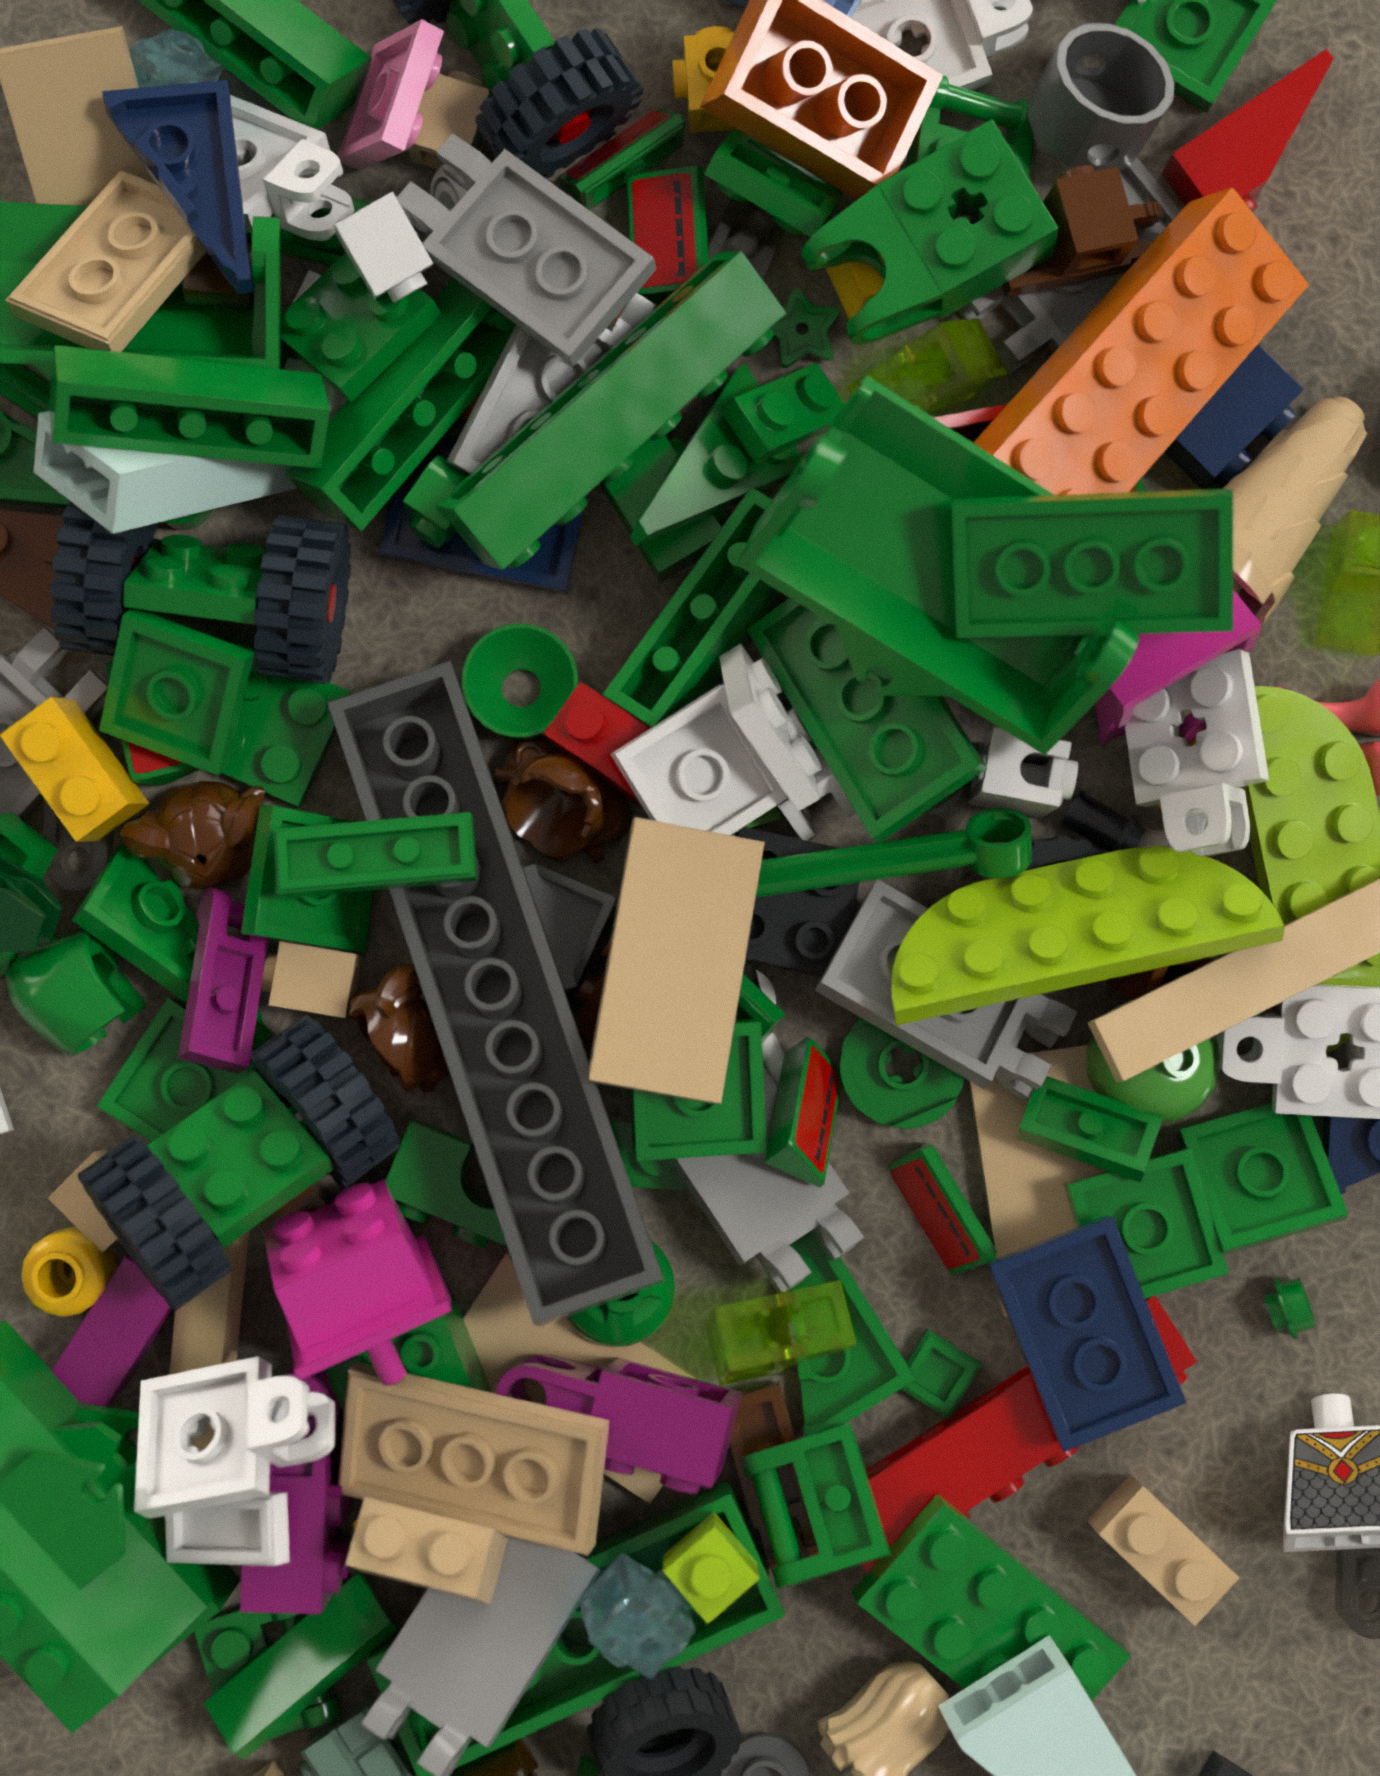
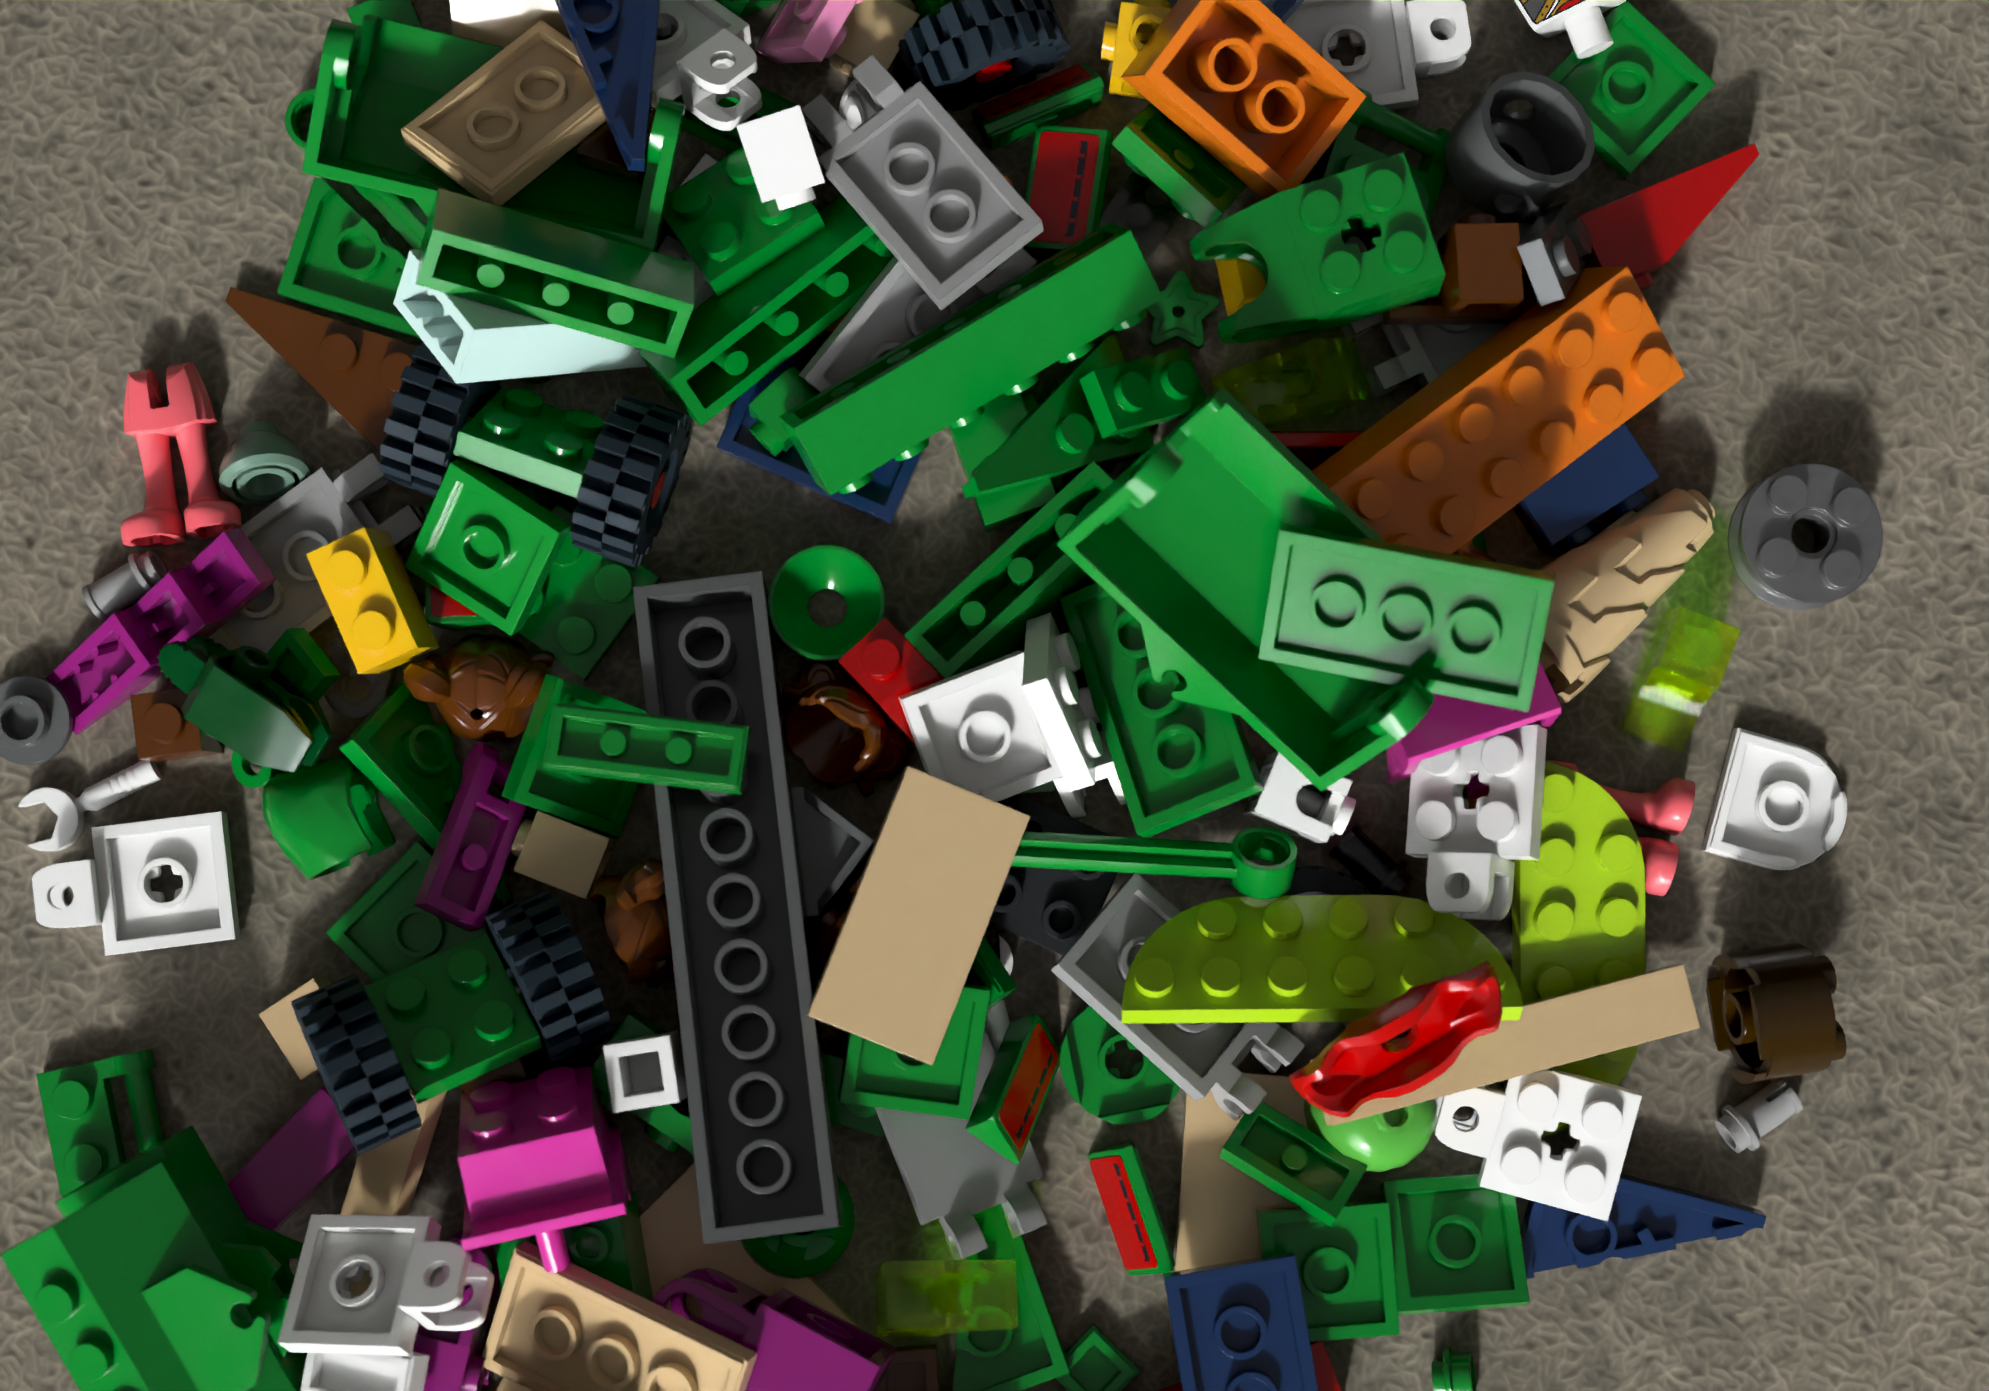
camera: 15 degrees right, 0 degrees up
yellow head [21,1226,117,1317] -> none
none -> white brick [603,1031,688,1113]
none -> red piece [1289,960,1503,1118]
none -> dark grey plate [1517,202,1592,306]

